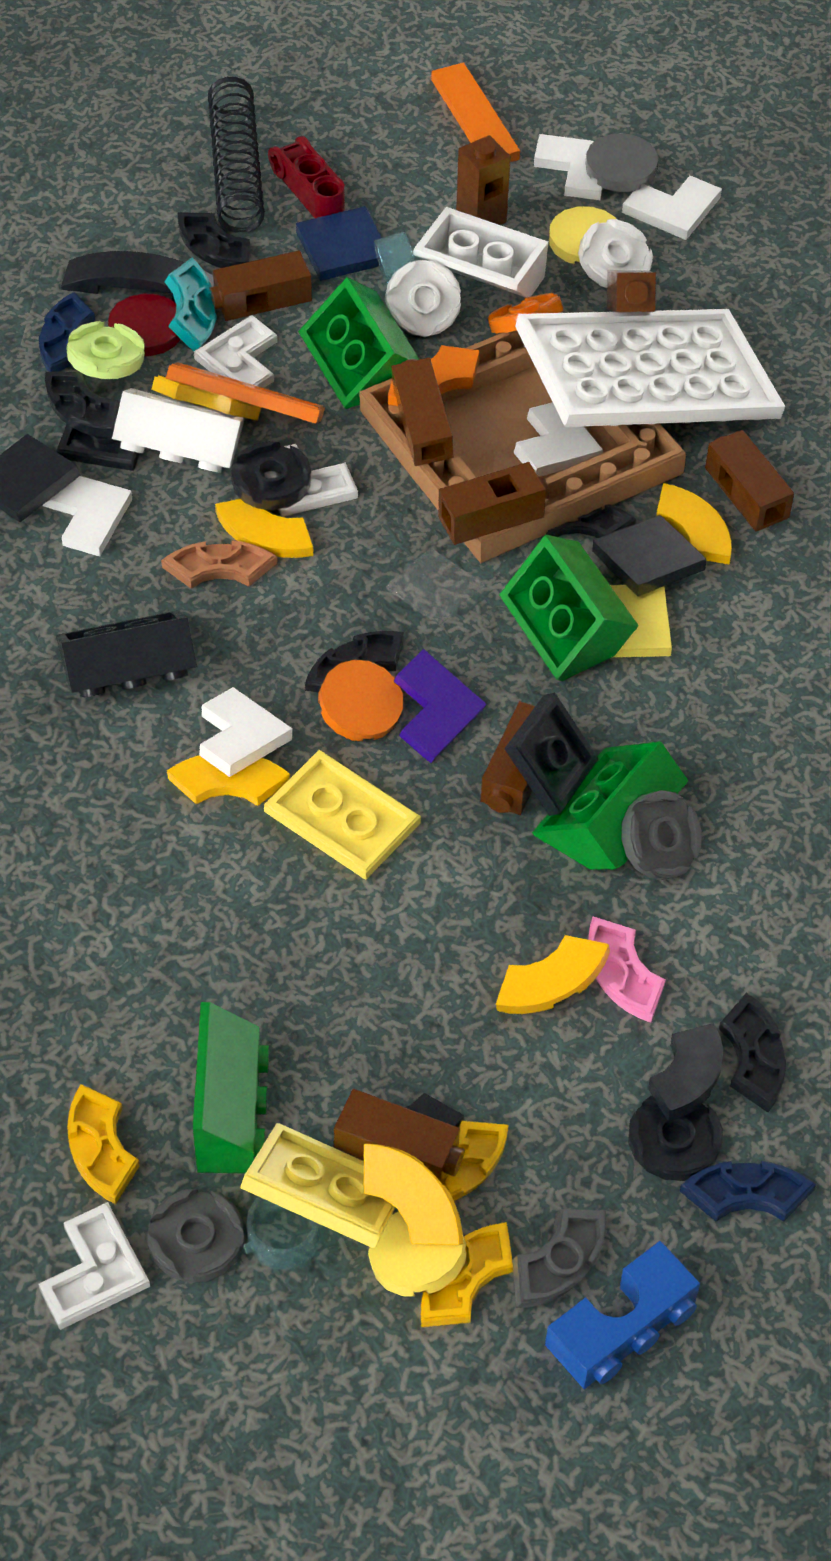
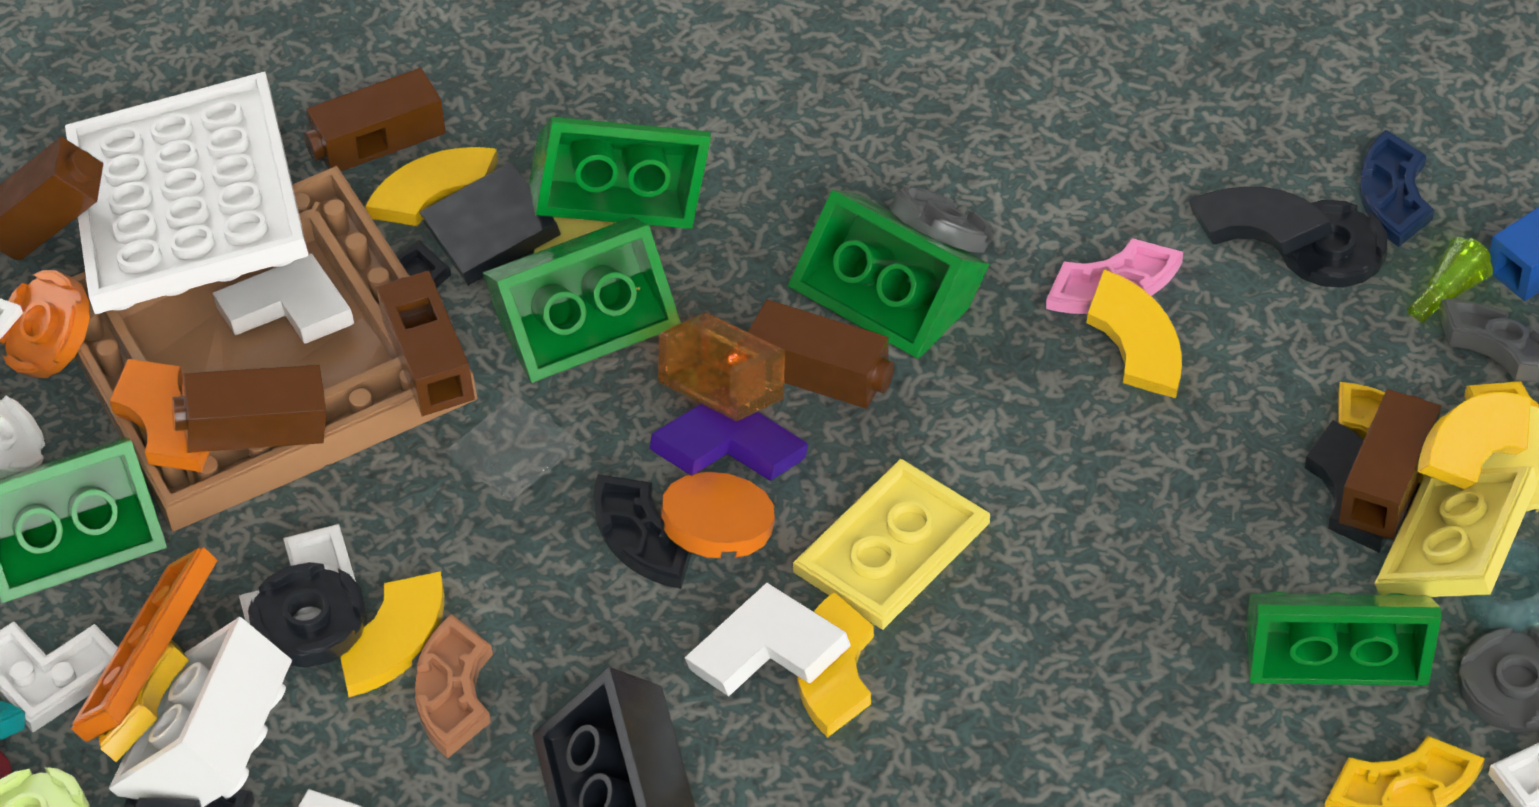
camera: 85 degrees left, 5 degrees down
black tile [504,692,598,816] -> none
black tile [719,992,786,1112] -> none
none -> green slope [529,117,711,229]
none -> clear orange panel [658,312,785,421]
none -> clear neon green cone [1407,237,1493,323]

